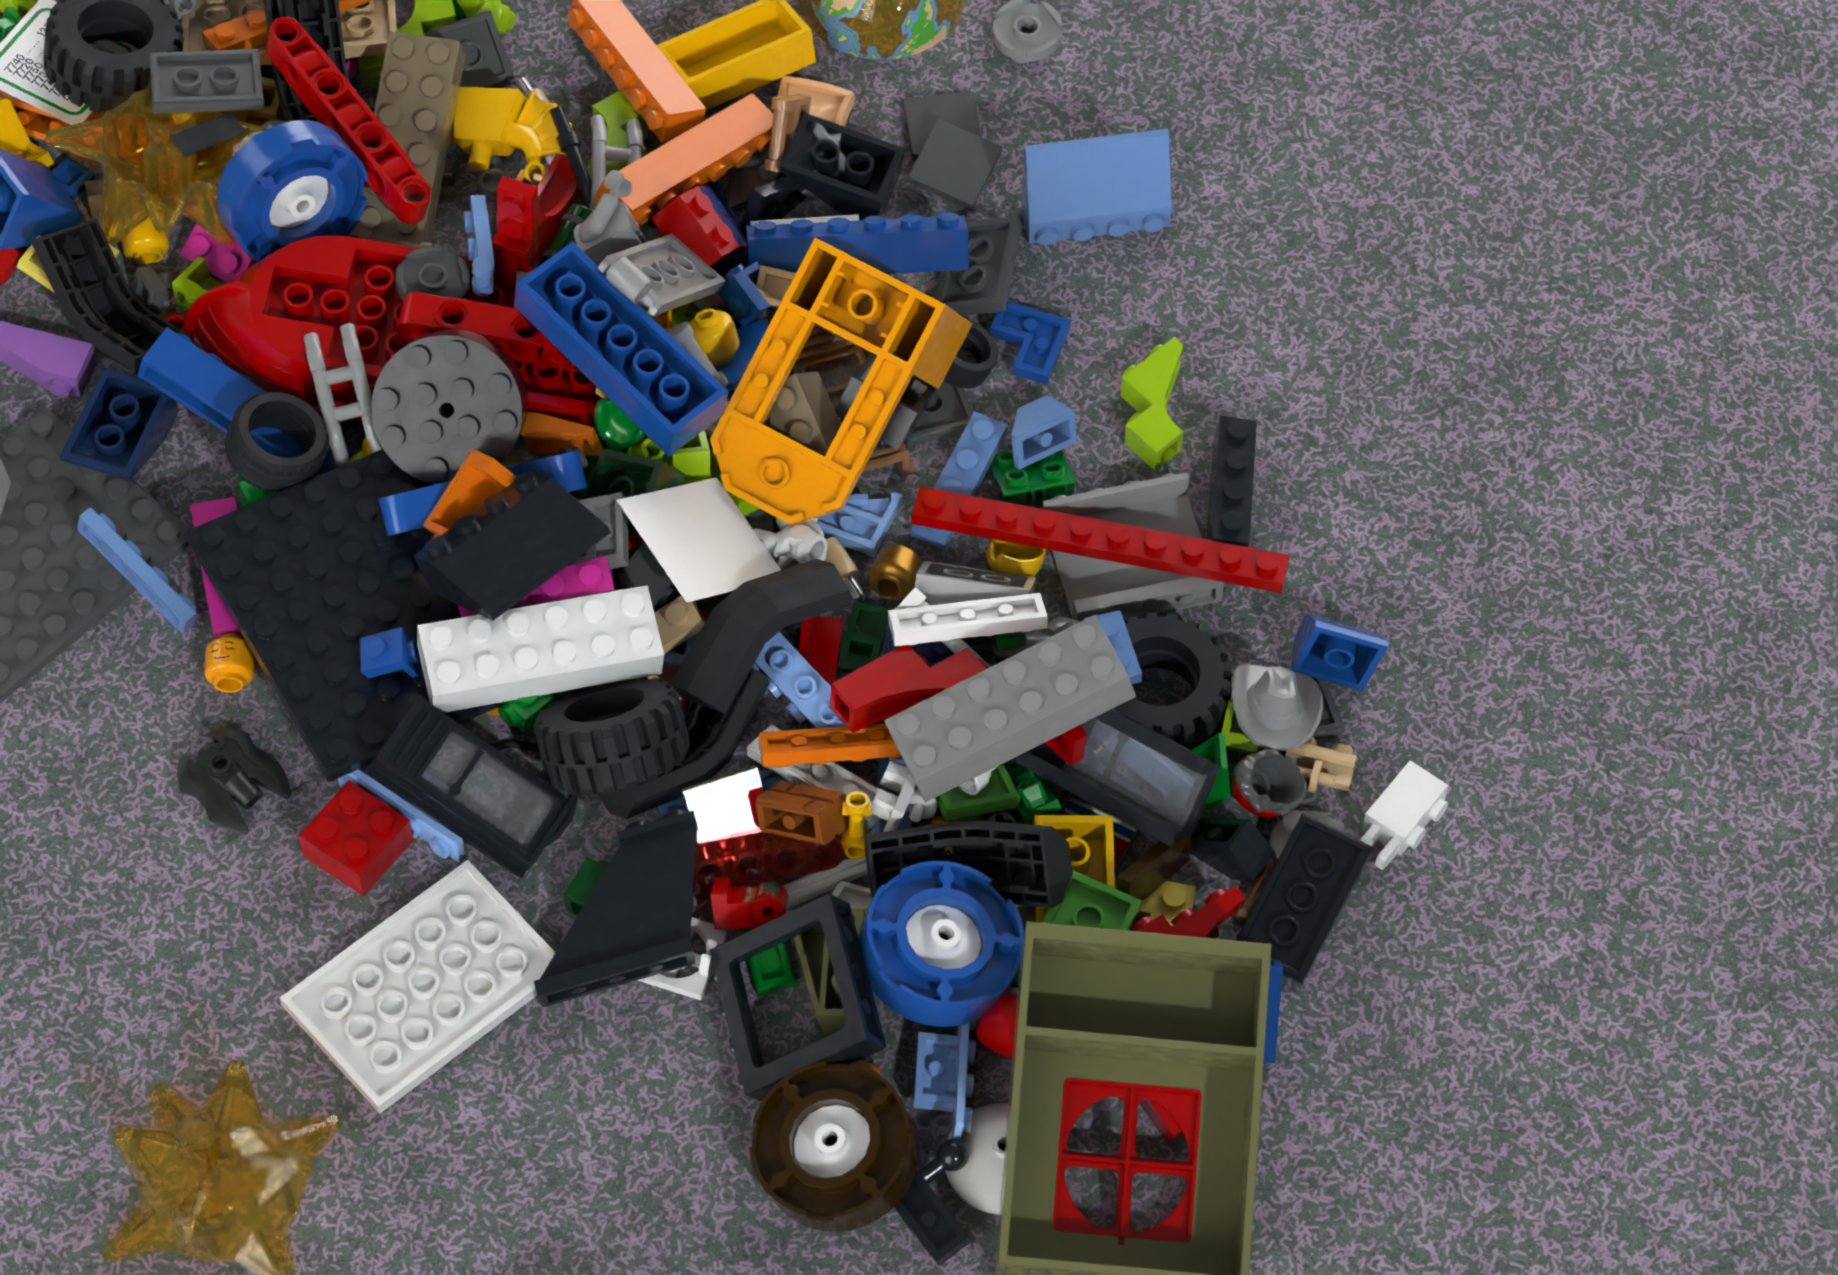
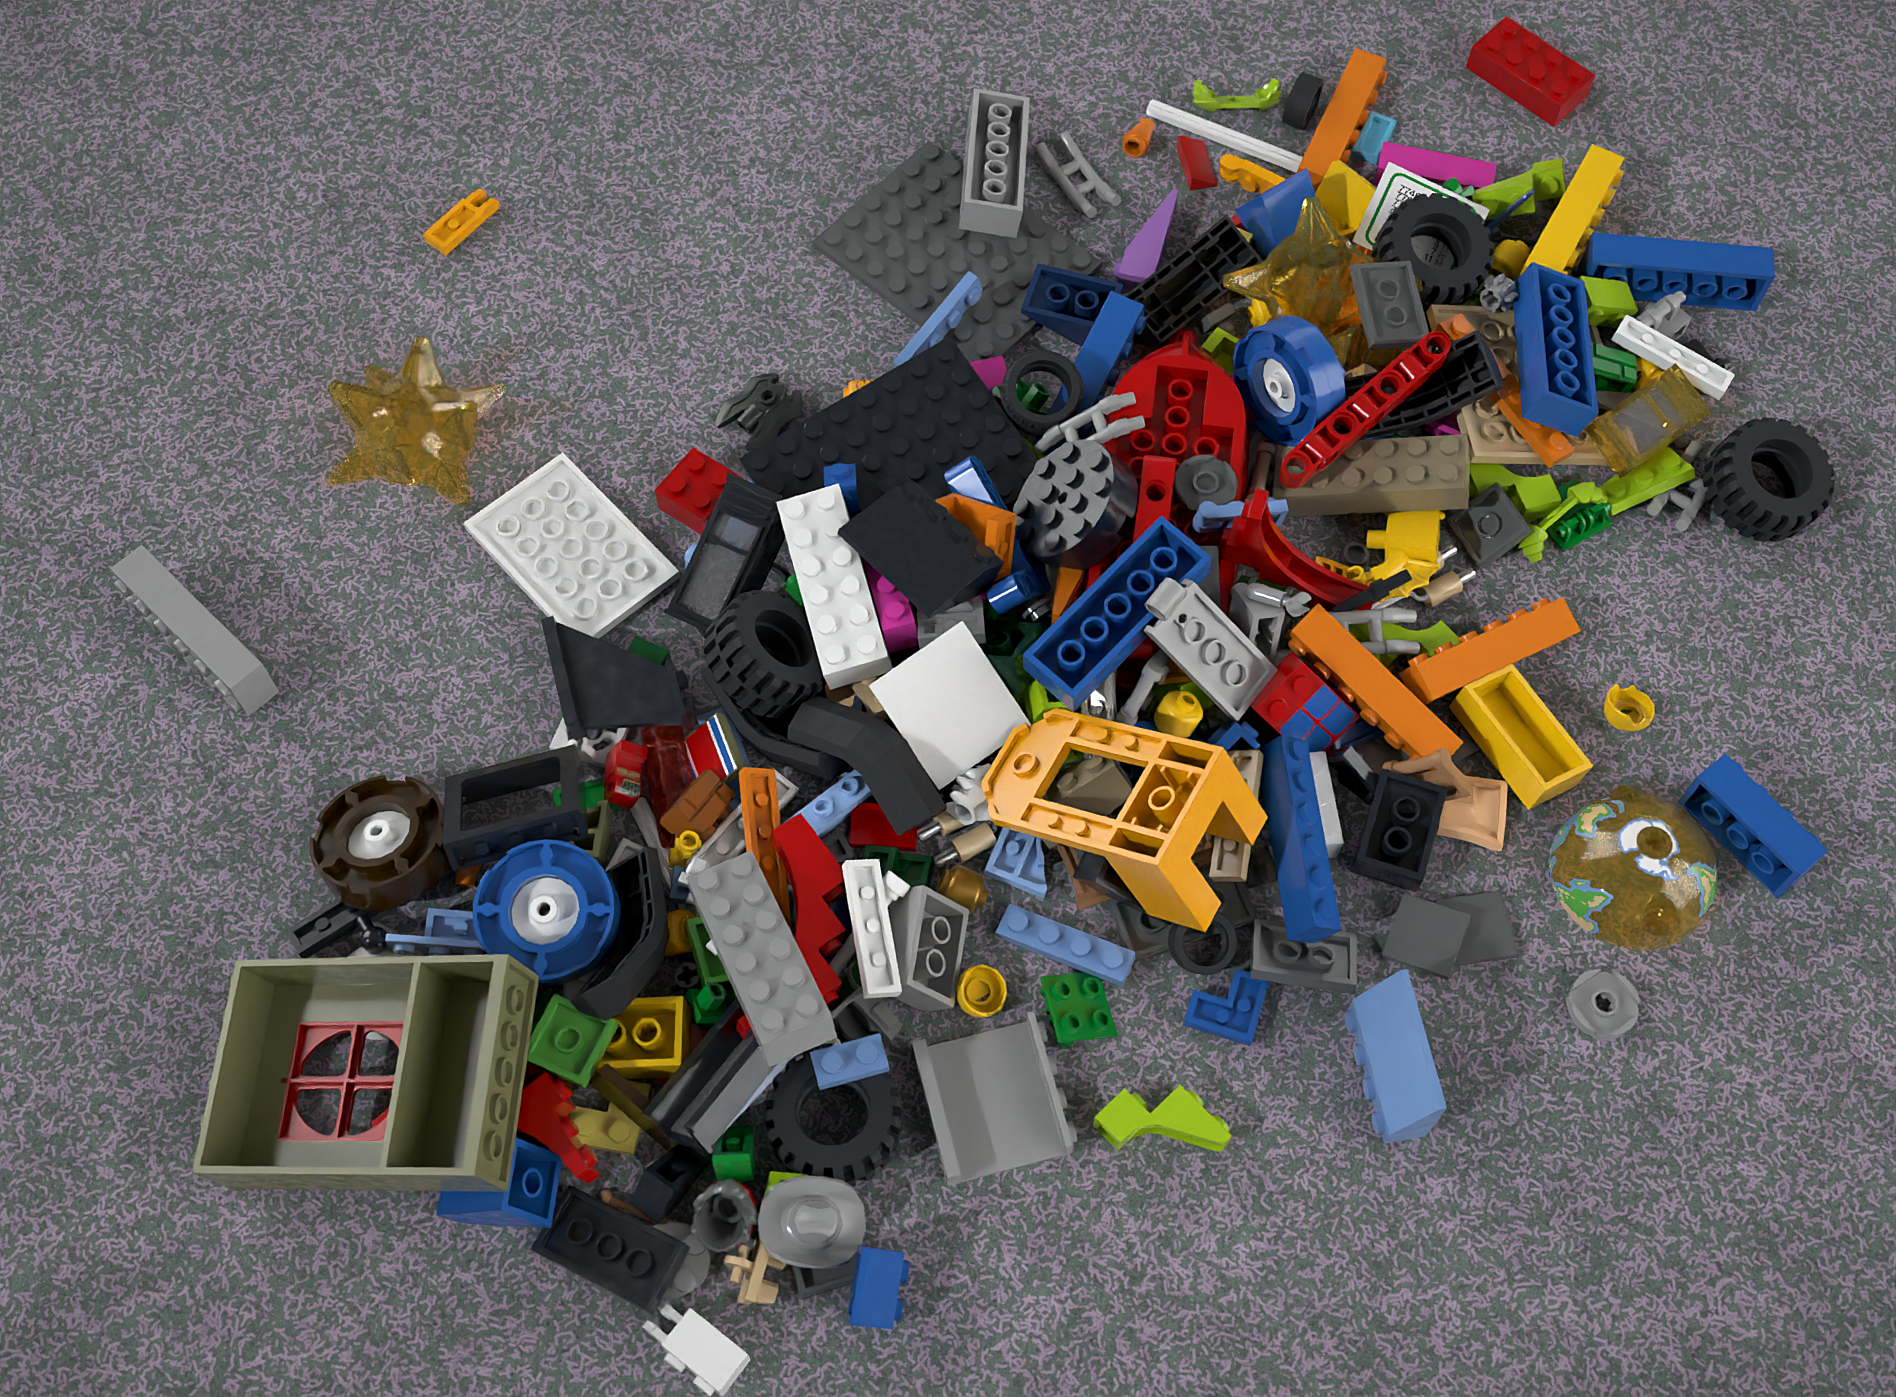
camera: 90 degrees right, 5 degrees up
black sticker [170,112,247,157] -> none
red plate [911,486,1290,593] -> none
medium blue slope [1011,395,1077,470] -> none
black brick [1207,416,1257,547] -> none

